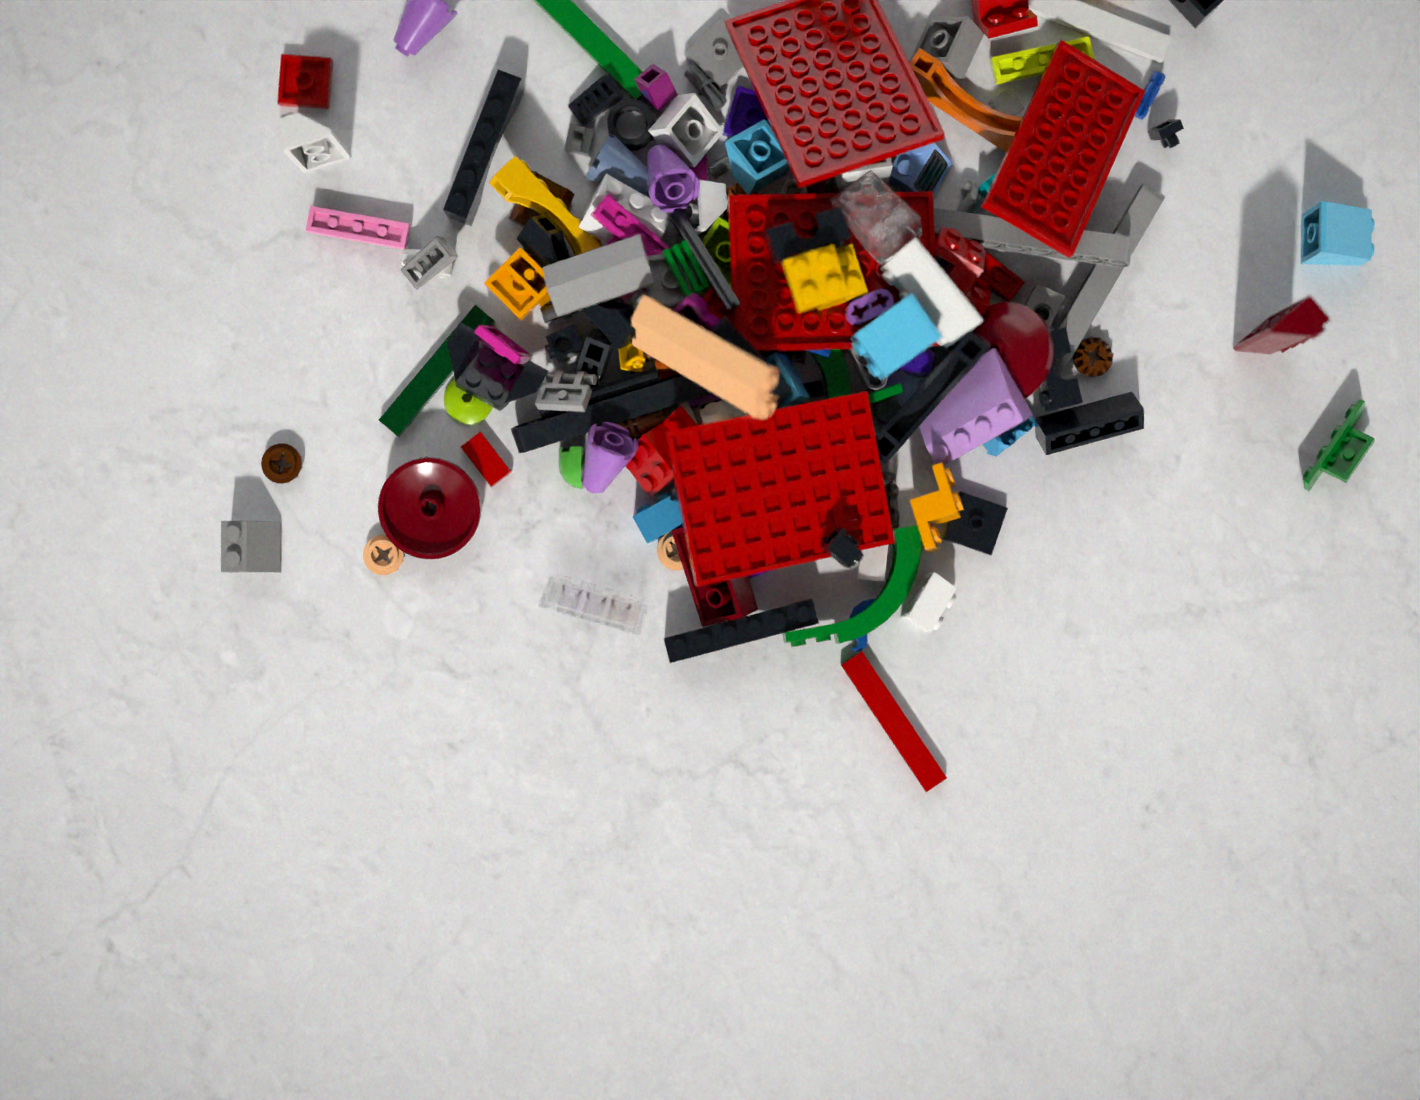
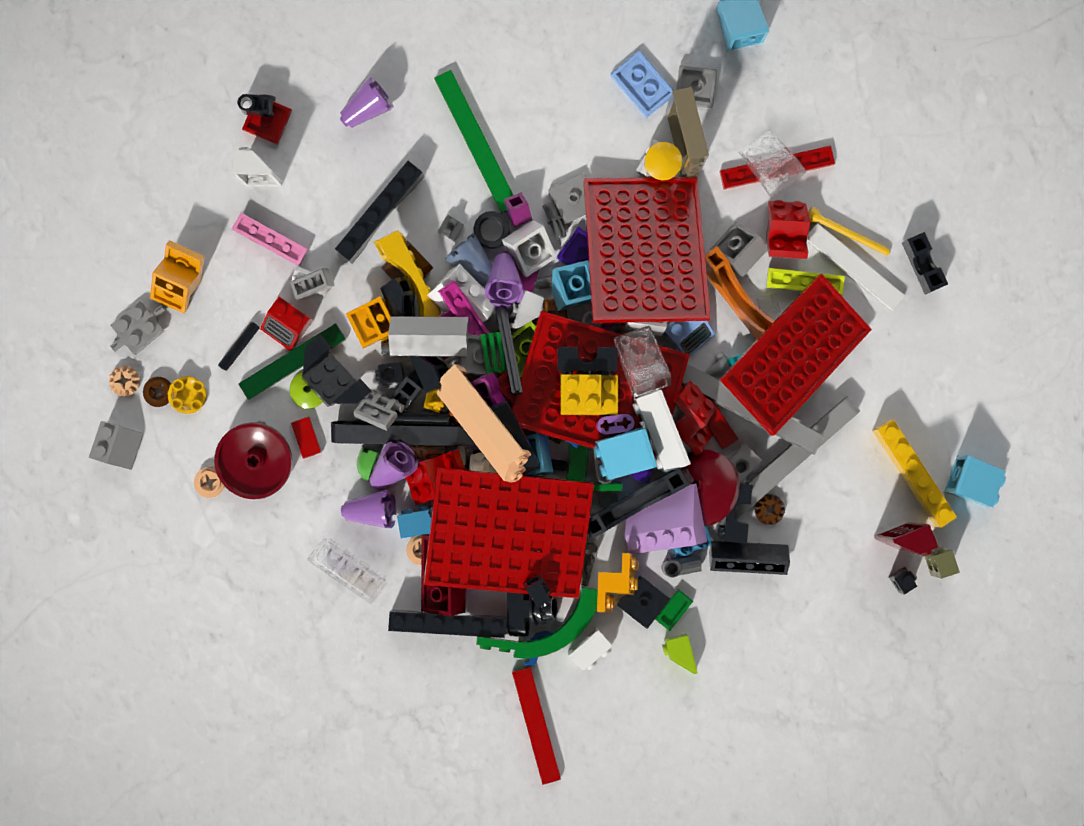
camera: 15 degrees right, 0 degrees up
dark pink plate [474,325,532,364] -> none
black slope [568,73,623,127] -> none
blue axle [1134,71,1166,119] -> none
black tile [1148,119,1184,148] -> none
green bracket [1302,399,1375,491] -> none
none -> light nougat gear [108,366,140,396]
none -> light grey plate [110,301,166,355]
none -> light orange bracket [150,240,204,314]
none -> yellow dish [168,376,207,414]
none -> black axle [218,322,260,371]
none -> black piece [237,94,276,118]
none -> red slope [260,296,313,351]
none -> medium lavender cone [341,490,396,528]
none -> black beam [507,592,558,636]
none -> green tile [655,589,693,631]
none -> dark grey piece [661,555,702,578]
none -> lime slope [662,633,698,674]
none -> yellow brick [872,419,957,528]
none -> black brick [889,566,917,595]
none -> olive brick [925,546,960,579]

